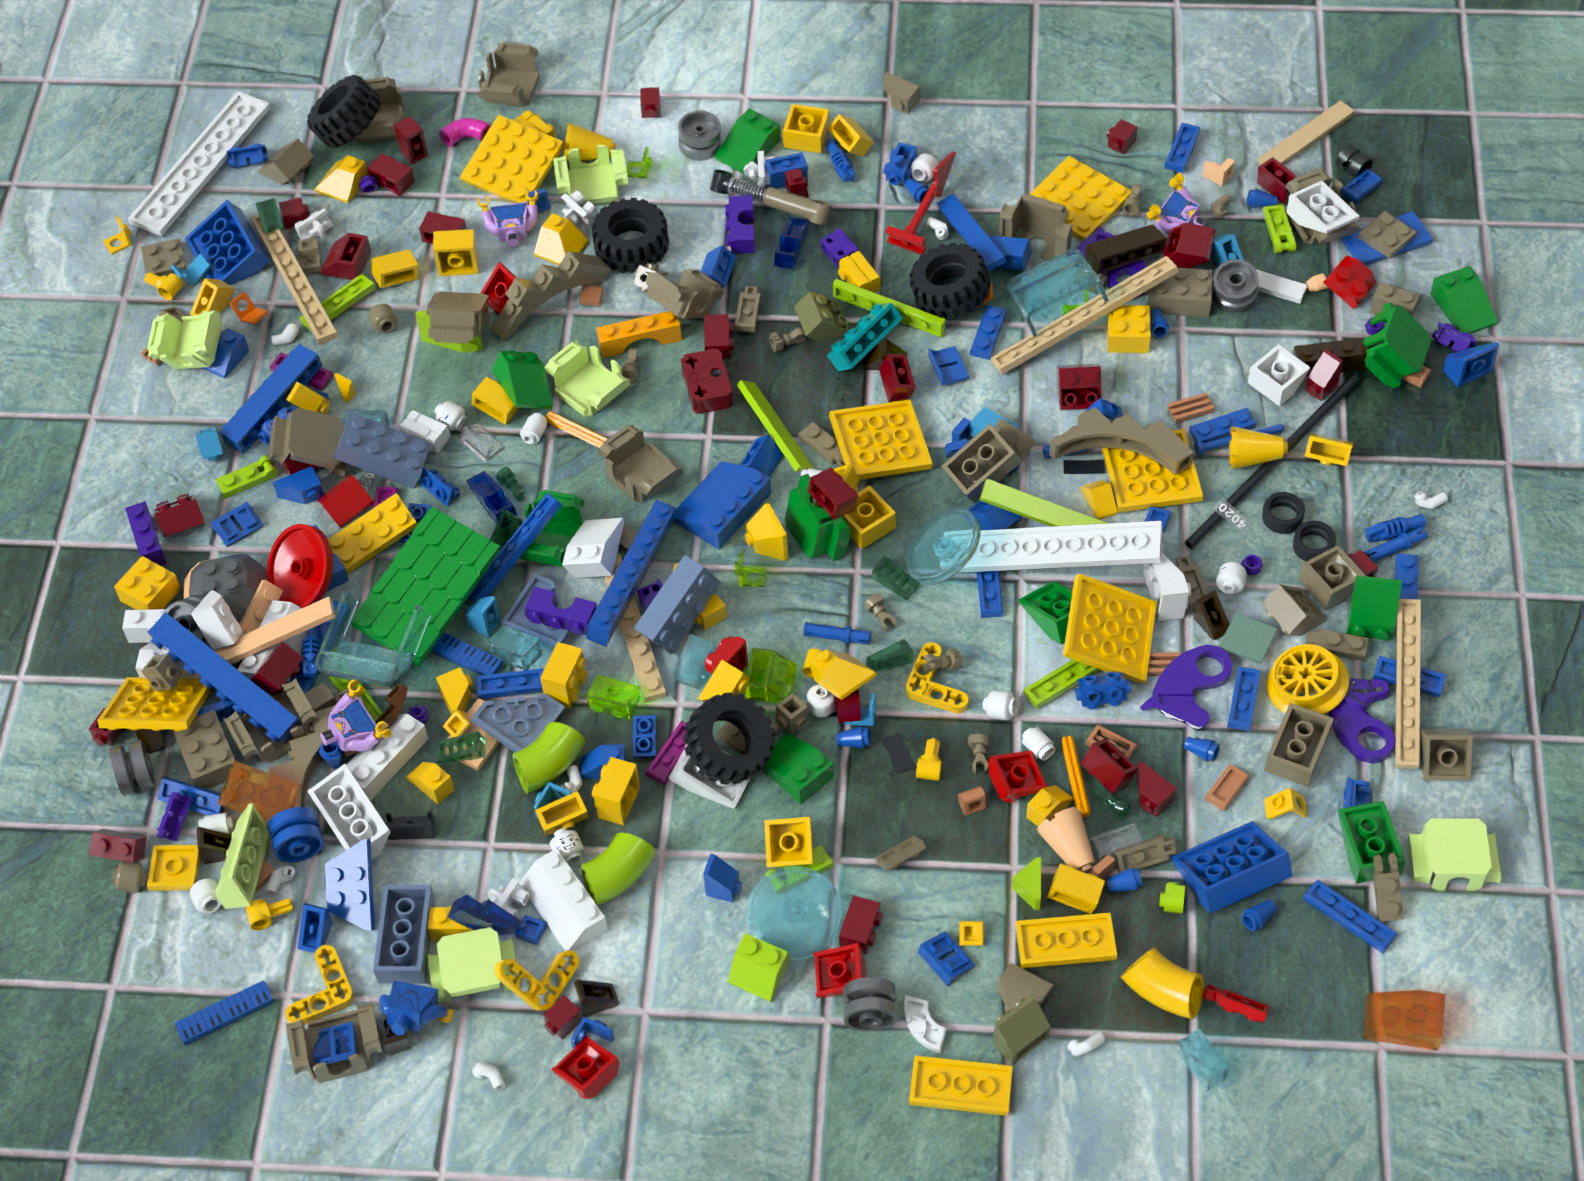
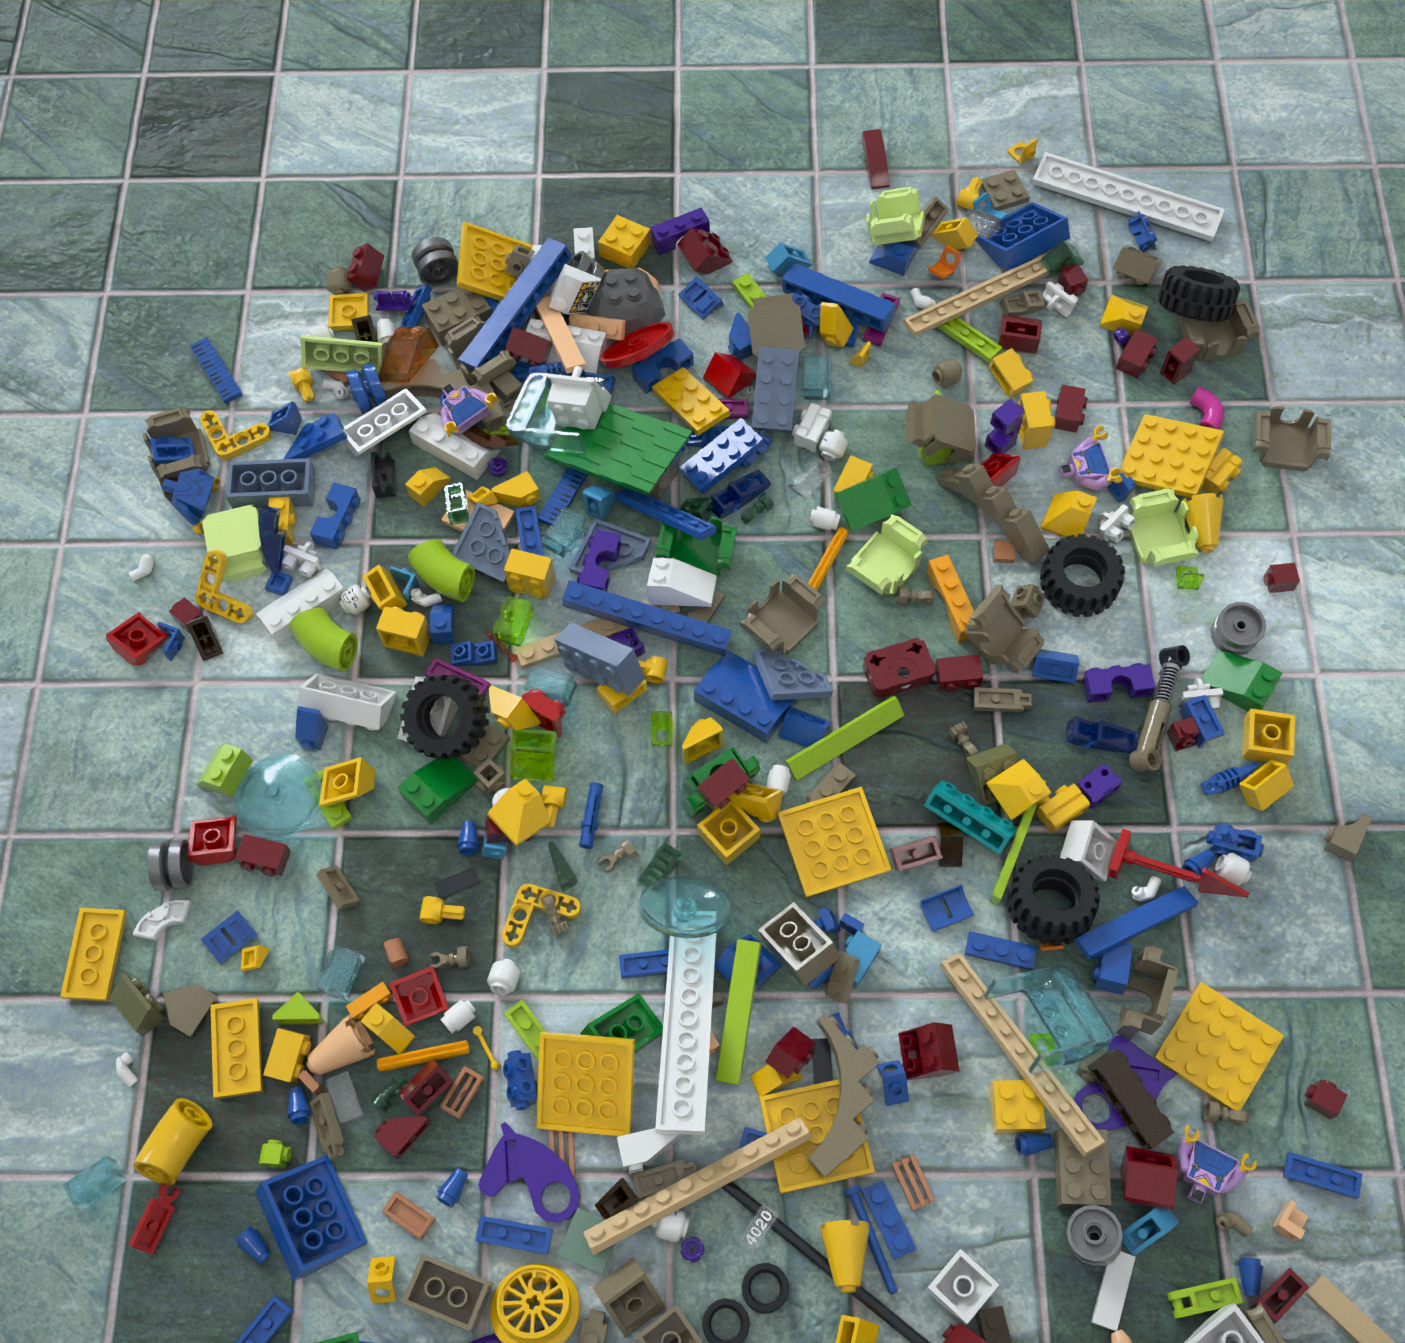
camera: 85 degrees right, 10 degrees up
none -> white slope [297,673,397,730]
none -> blue arch [310,482,361,550]
none -> clear light blue brick [317,944,365,1001]
none -> light orange piece [346,982,393,1021]
none -> yellow hinge [473,1026,500,1070]
none -> clear red hinge [485,630,518,662]
none -> white piece [547,366,611,430]
none -> tan plate [583,1117,812,1255]
none -> plate [679,418,765,494]
none -> sand blue plate [752,649,833,700]
none -> dark red brick [765,1026,816,1079]
none -> dark red slope [862,129,890,190]
none -> clear slope [964,208,1001,239]
none -> dark purple arch [984,399,1025,454]
none -> yellow slope [986,759,1051,820]
none -> white slope [1060,820,1118,882]

